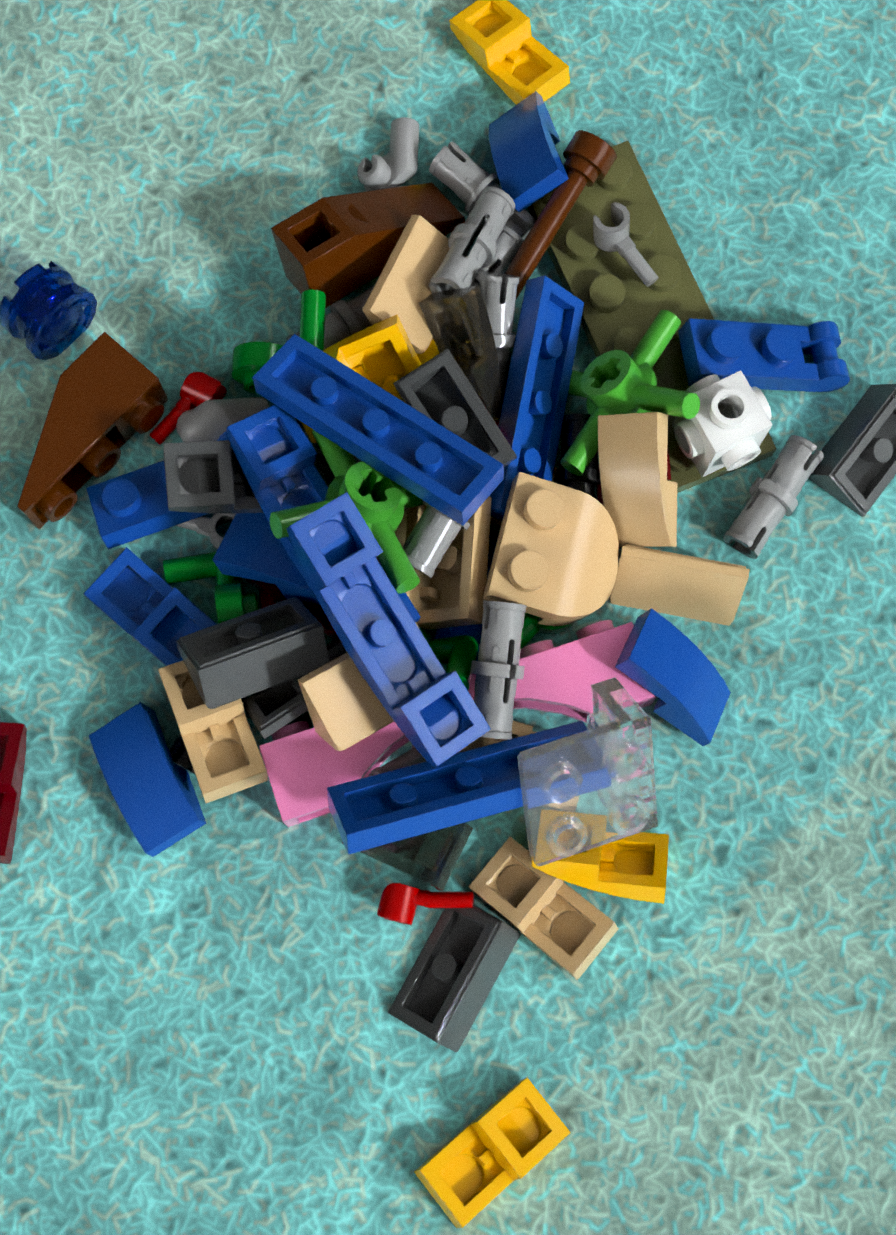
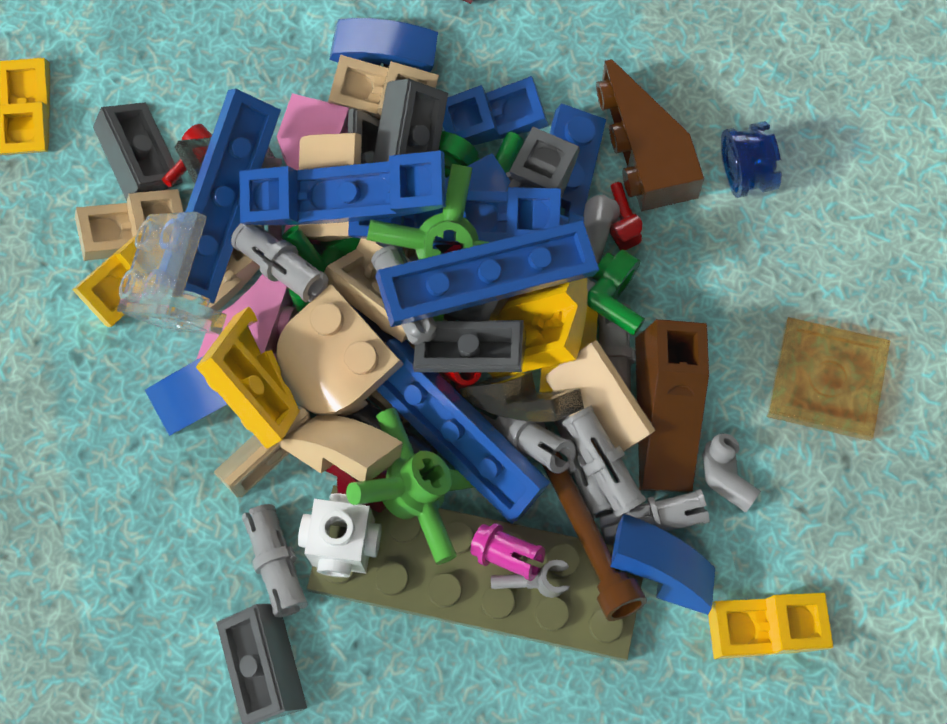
camera: 130 degrees right, 5 degrees down
blue plate [678,318,850,392] -> none
none -> yellow wing [196,306,300,449]
none -> dark pink pin [470,523,545,581]
none -> clear orange tile [767,317,890,441]

